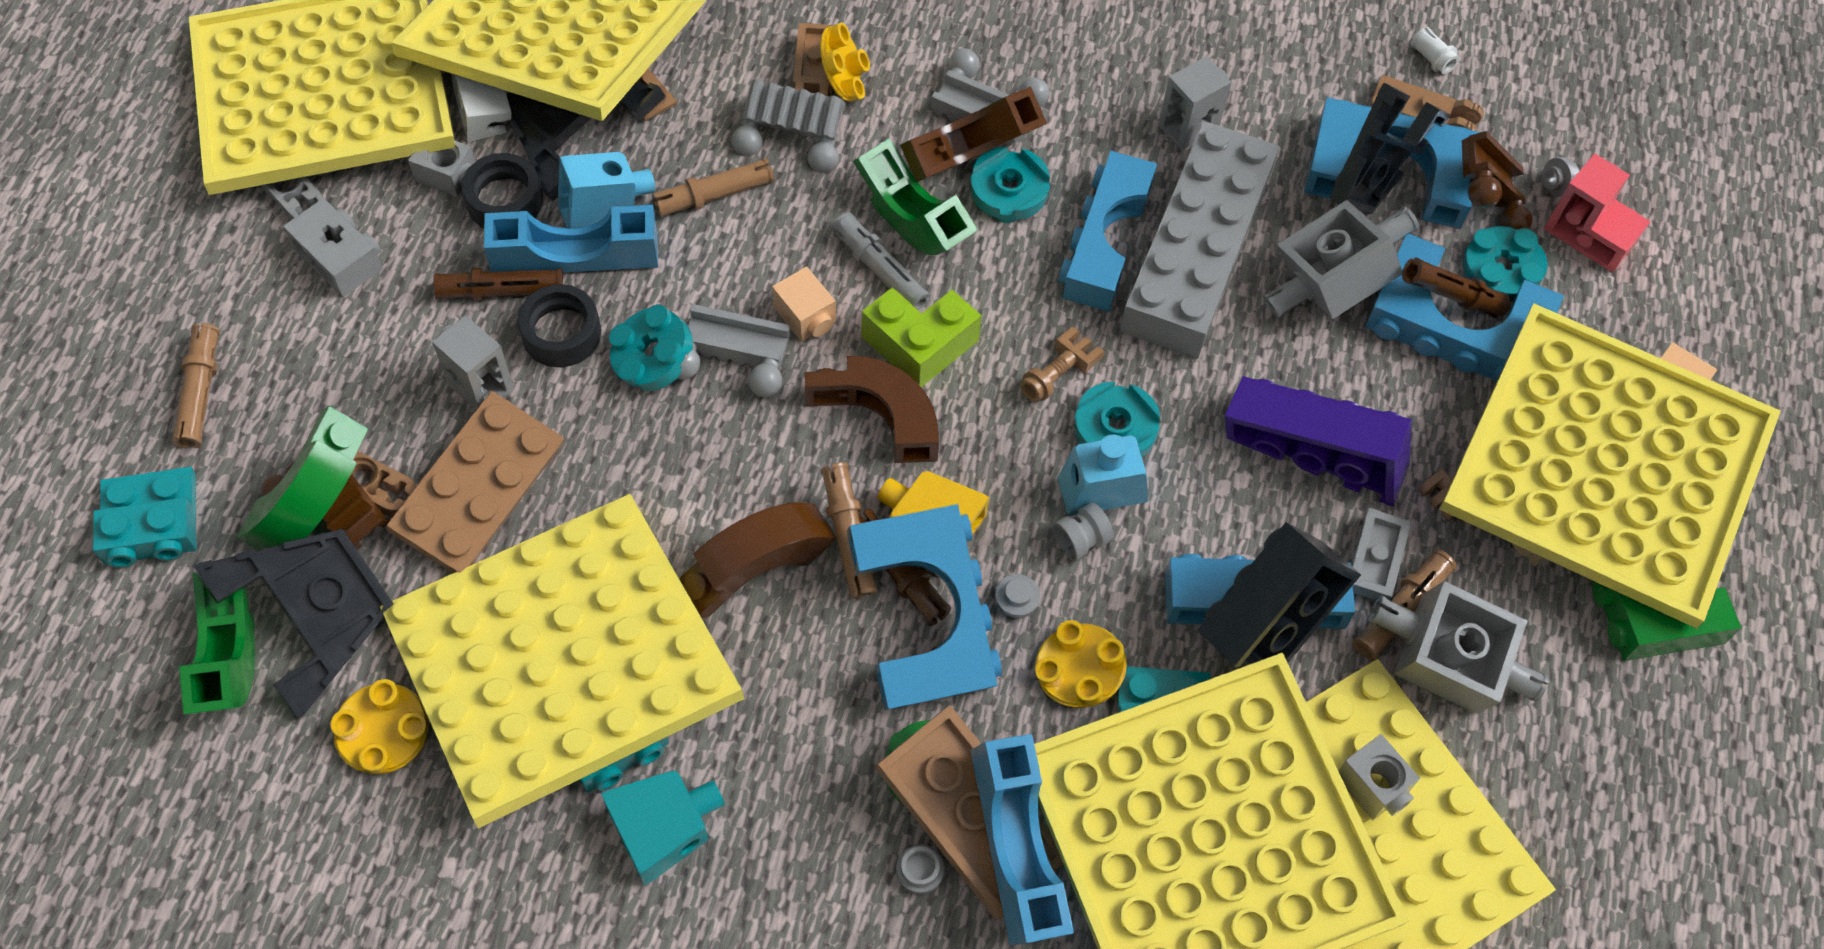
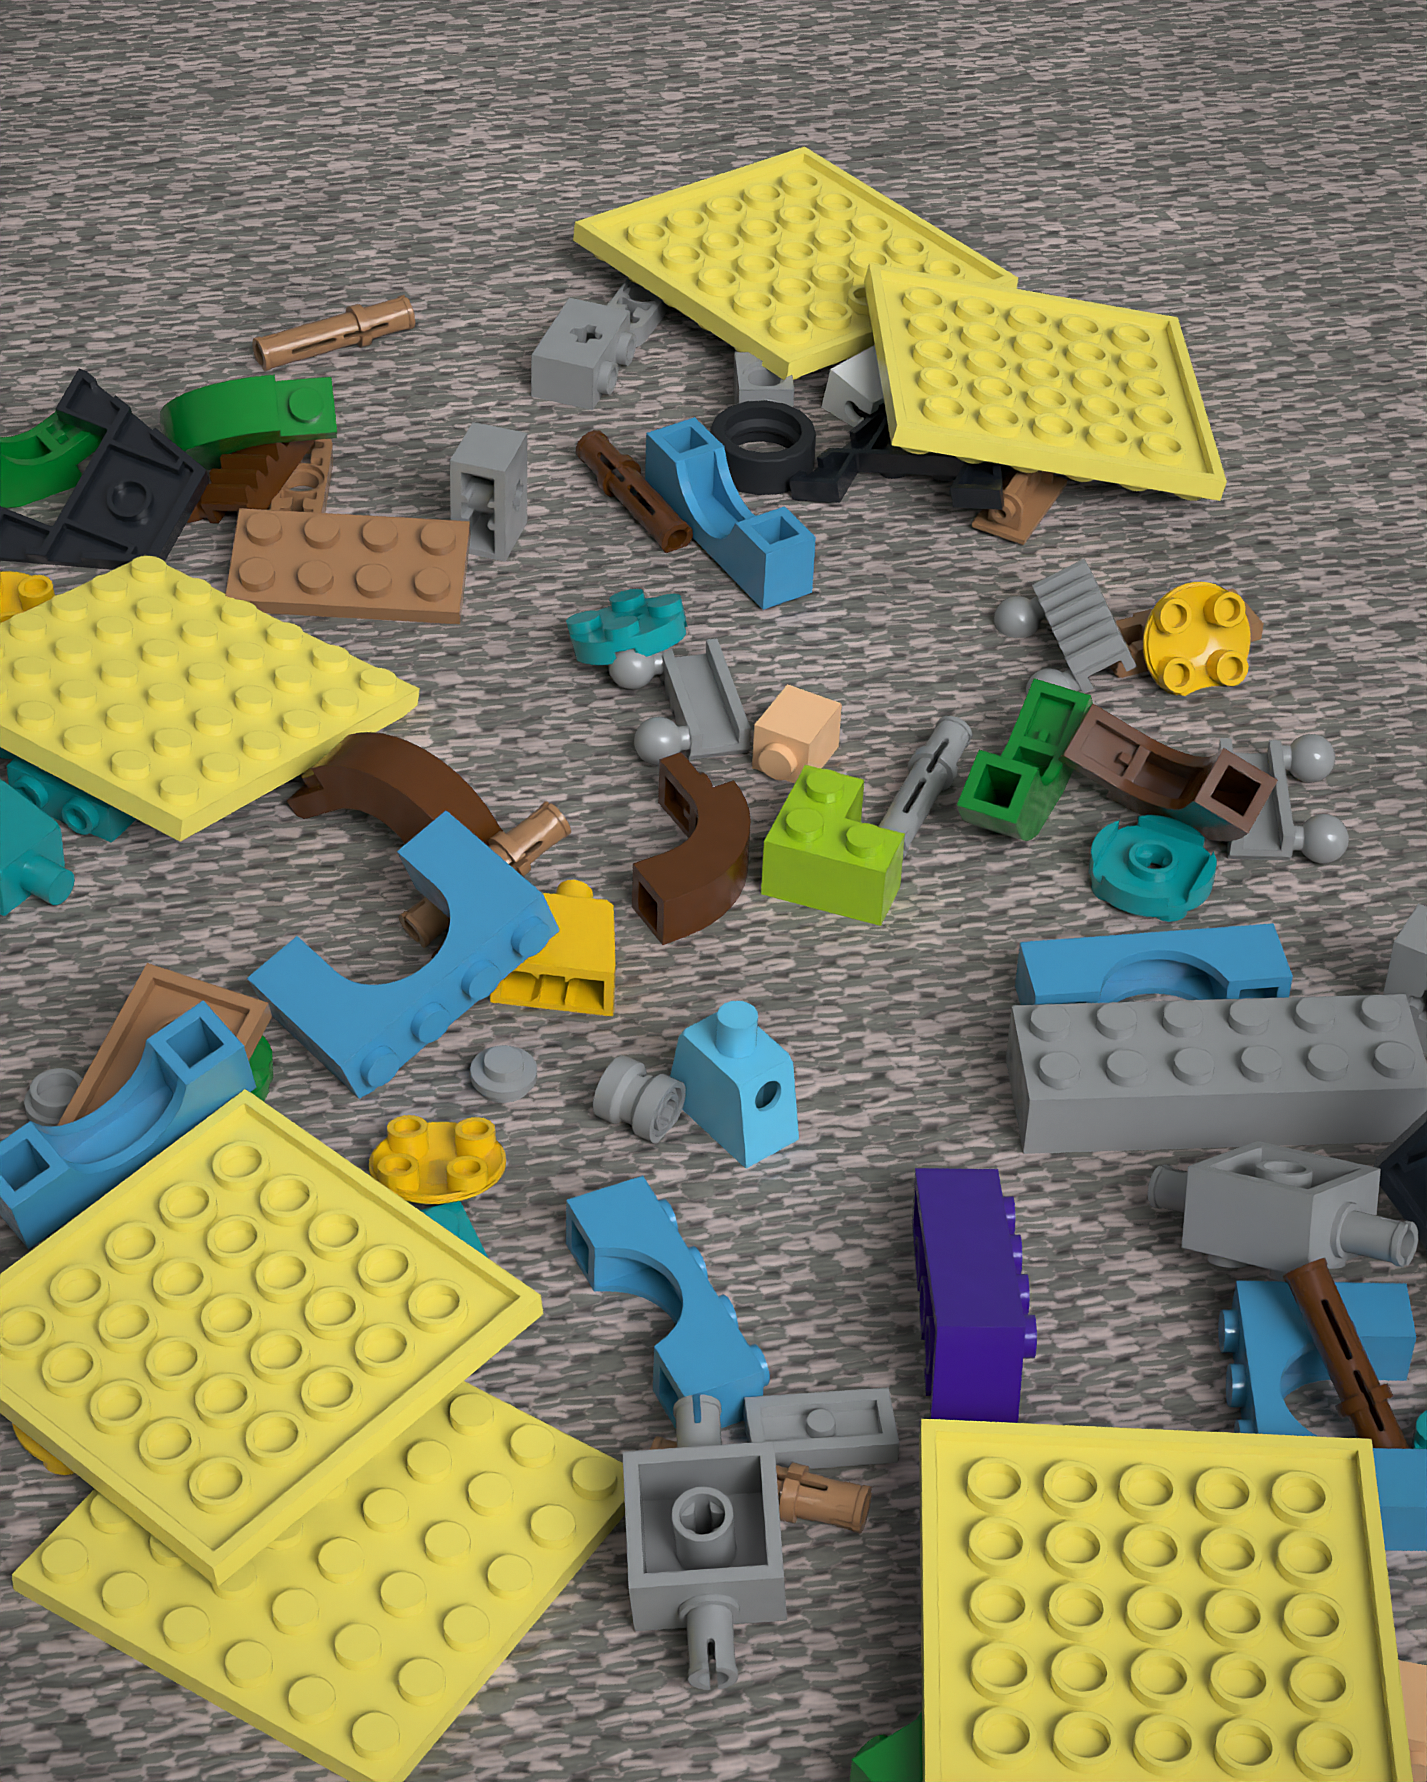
camera: 65 degrees right, 20 degrees down
teal plate [93,466,197,567] -> none
black tyre [517,284,602,368] -> none
medium azure torso [558,152,655,228] -> none
medium nougat pin [652,158,774,218] -> none
medium nougat hinge [1020,326,1105,402] -> none
teal plate [1073,382,1160,457] -> none
black brick [1197,522,1361,668] -> none
light grey brick [1338,734,1420,820] -> none

